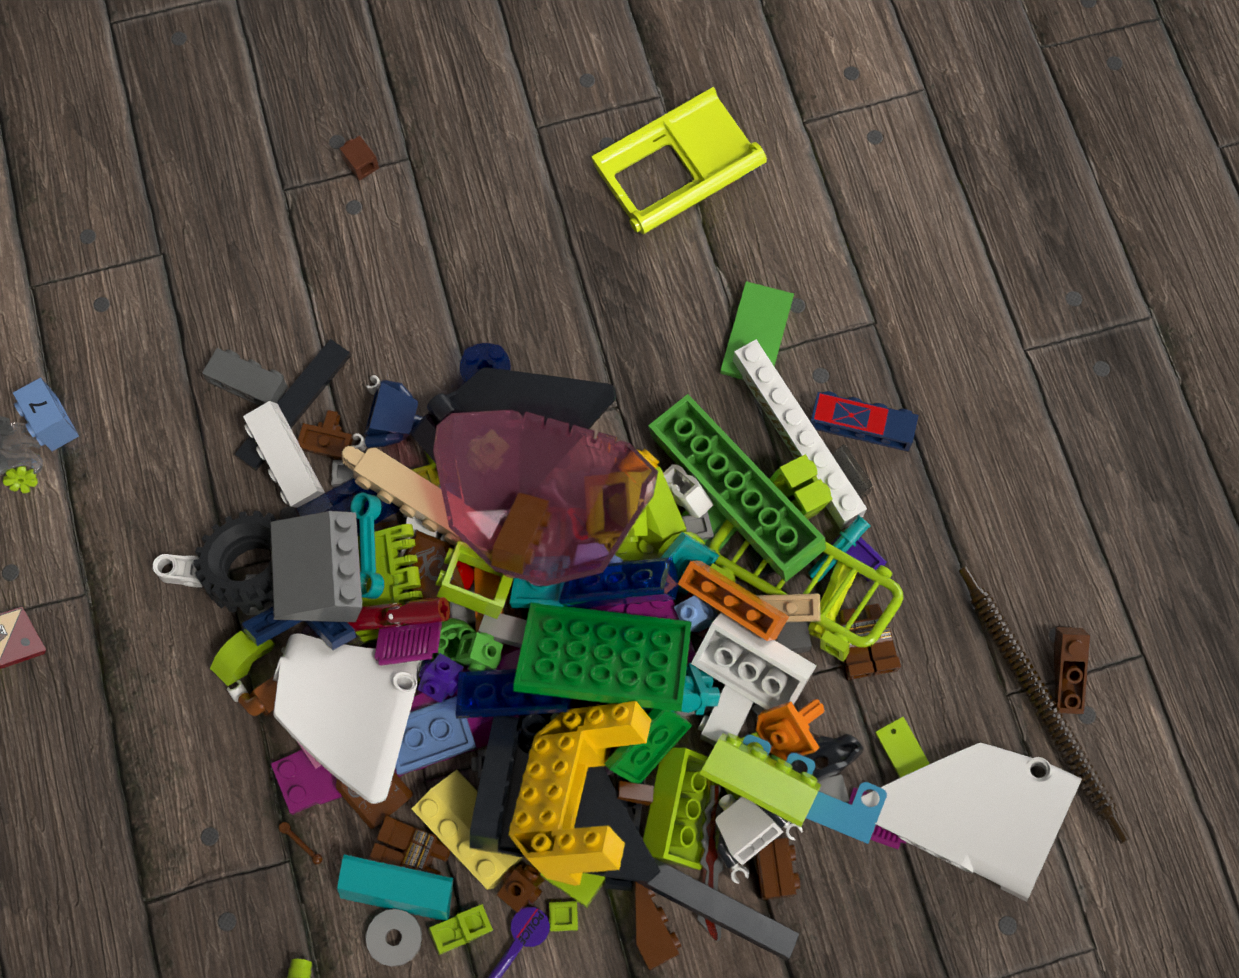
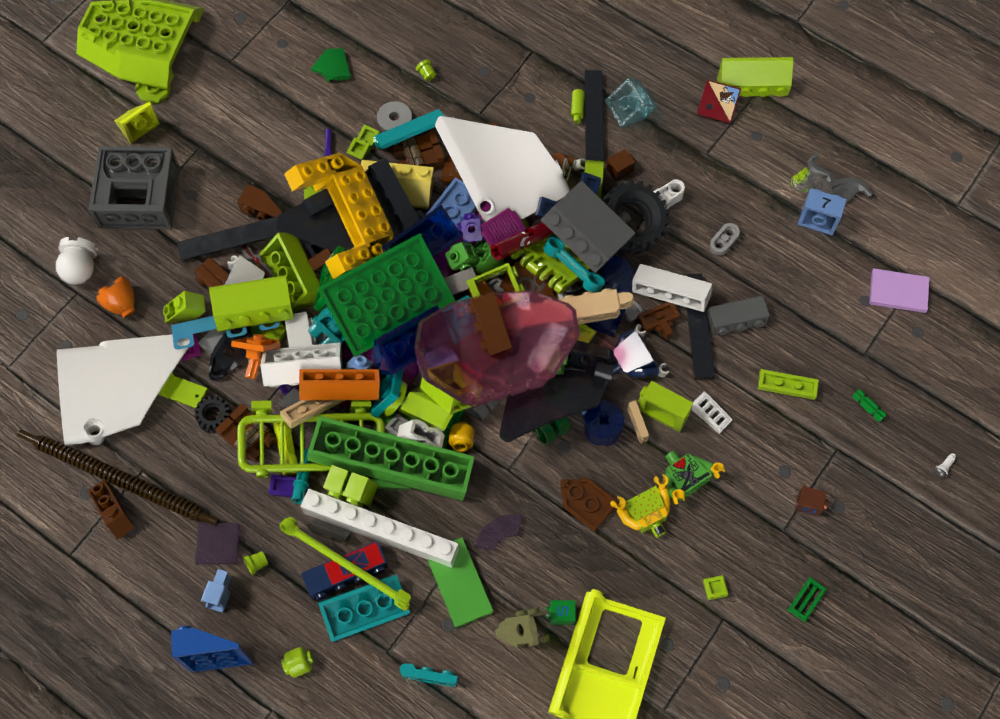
camera: 140 degrees right, 5 degrees down
none -> orange piece [96,276,136,318]
none -> lime slope [163,291,205,324]
none -> blue slope [171,626,254,673]
none -> black tyre [194,395,232,434]
none -> clear purple tile [195,523,240,565]
none -> light blue piece [201,569,231,613]
none -> lime piece [243,551,268,575]
none -> lime hinge [279,517,411,611]
none -> lime head [281,646,315,678]
none -> teal slope [318,574,410,642]
none -> teal hinge [399,663,459,688]
none -> clear purple tile [474,514,522,551]
none -> olive piece [495,607,549,648]
none -> green brick [546,600,576,626]
none -> reddish brown tile [560,477,619,532]
none -> lime cylinder [571,89,585,124]
none -> black tile [584,70,604,161]
none -> clear light blue slope [605,77,657,128]
none -> reddish brown brick [606,149,635,181]
none -> torso [610,474,670,538]
none -> tan tile [627,400,649,444]
none -> lime window [638,381,693,433]
none -> torso [665,450,725,504]
none -> white slope [691,391,732,434]
none -> lime tile [703,575,729,600]
none -> light grey plate [709,223,740,255]
none -> lime plate [757,369,819,400]
none -> green tile [787,577,827,623]
none -> green axle [852,389,887,422]
none -> lavender tile [869,268,929,313]
none -> white piece [934,453,956,478]

